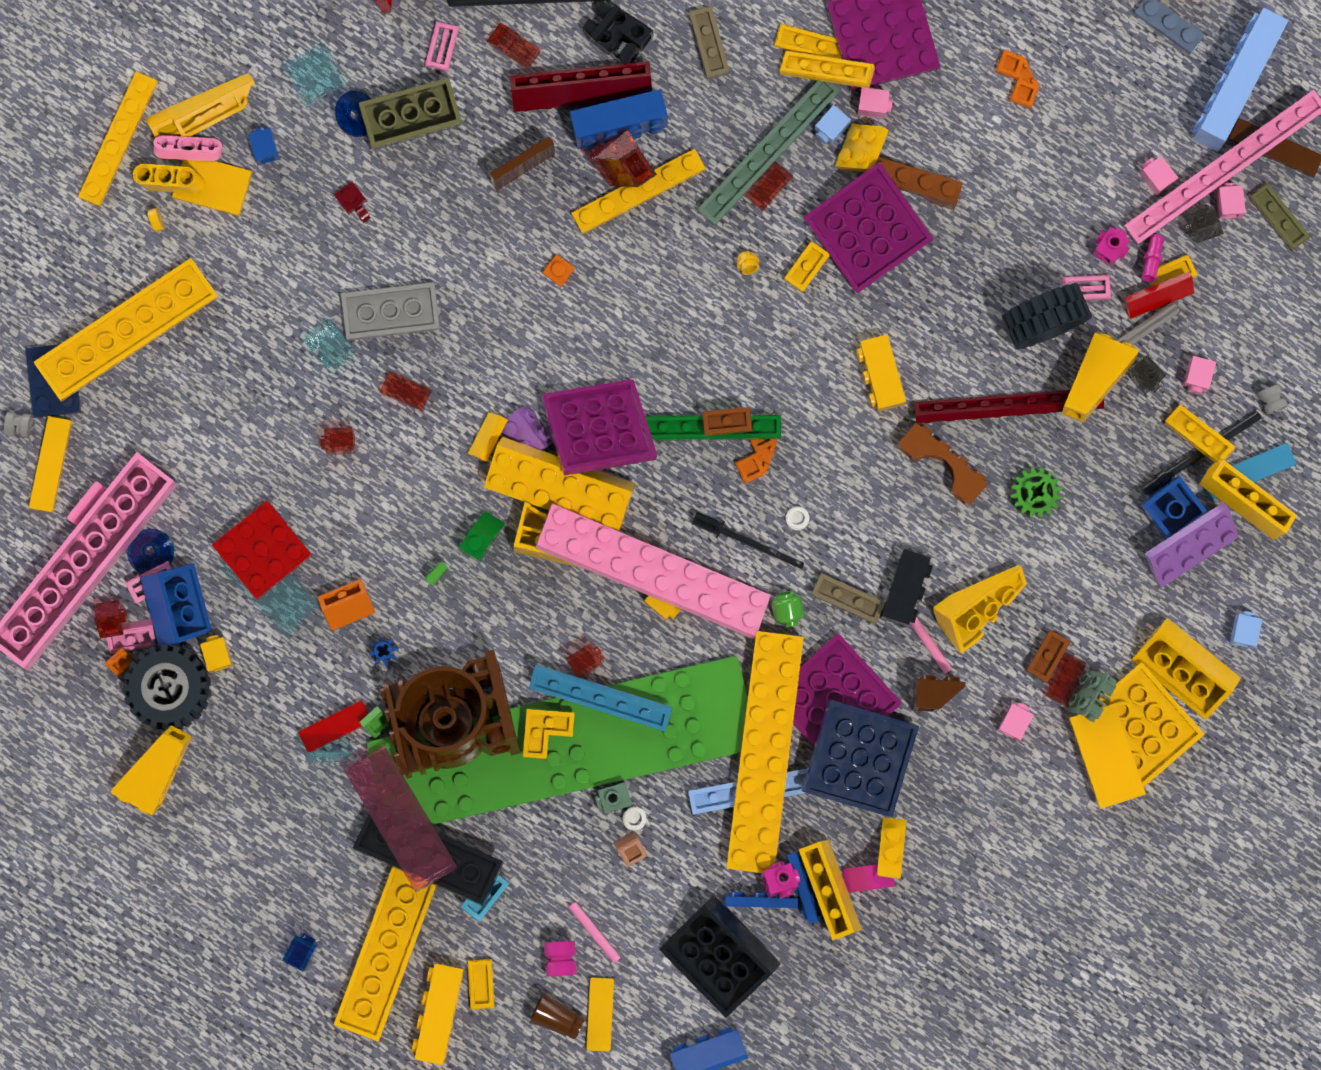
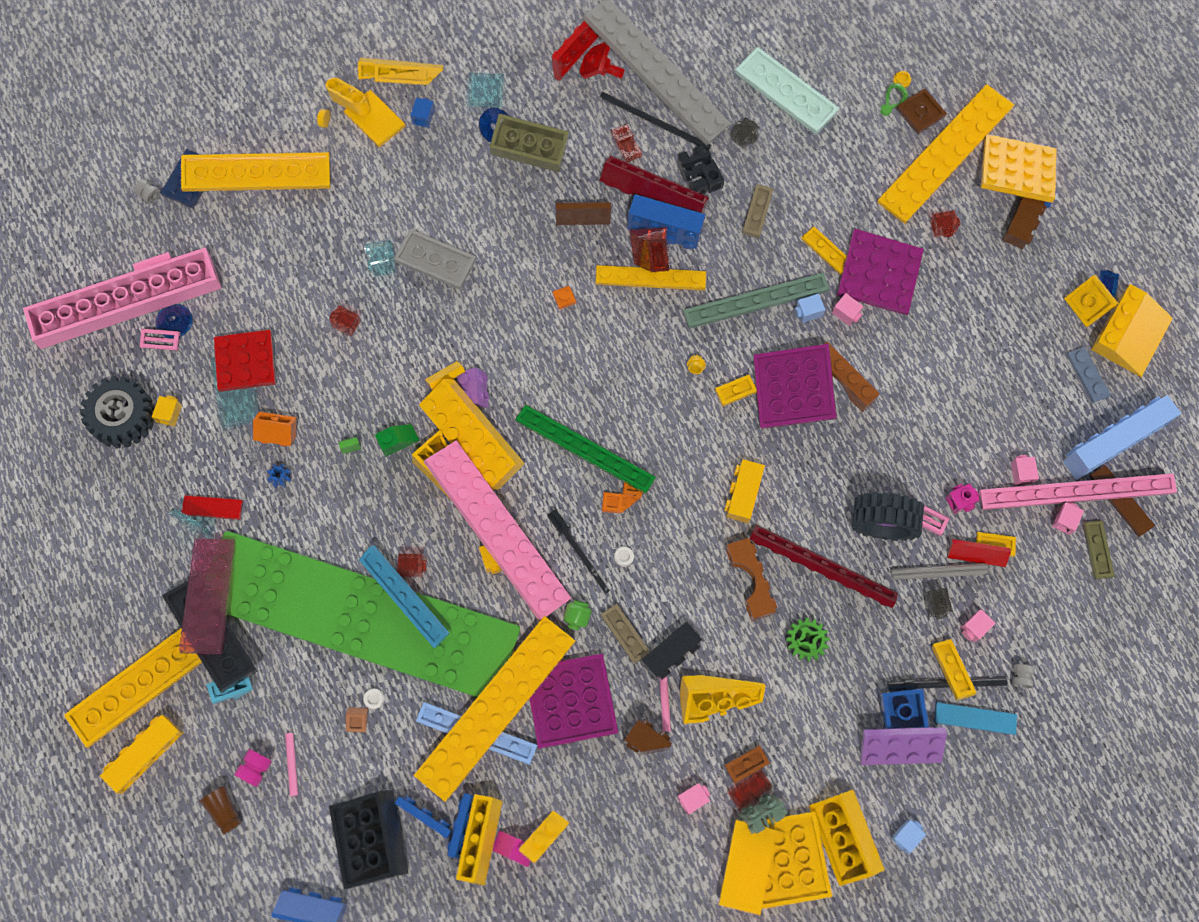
camera: 30 degrees right, 10 degrees down
yellow tile [29,416,72,513] -> none
yellow plate [78,72,158,207] -> none
clear red brick [95,600,128,639] -> none
orange slope [104,648,136,677] -> none
bright pink slope [105,619,157,654] -> none
yellow slope [111,725,192,815] -> none
blue slope [140,563,212,646] -> none
bright pink beam [154,136,222,161] -> none
clear blue brick [282,933,319,972] -> none
dark red plate [334,181,371,224] -> none
bright green tile [359,707,390,738] -> none
clear red plate [380,371,432,412] -> none
reddish brown brick [380,650,520,779] -> none
bright pink tile [425,21,459,72] -> none
yellow tile [468,959,495,1009] -> none
yellow plate [523,709,575,759] -> none
magenta plate [542,379,657,476] -> none
yellow piece [586,978,614,1052] -> none
sand green brick [595,782,632,814] -> none
dark orange plate [703,407,752,436] -> none
clear red tile [745,161,793,212] -> none
dark pink brick [761,862,800,898] -> none
yellow tile [780,51,875,89] -> none
dark blue plate [802,699,919,817] -> none
yellow plate [835,124,889,172] -> none
orange tile [995,50,1039,109] -> none
yellow slope [1062,333,1139,423] -> none
dark pink pin [1141,234,1165,282] -> none
clear smoke brick [1185,205,1224,244] -> none
yellow brick [1199,459,1297,540] -> none

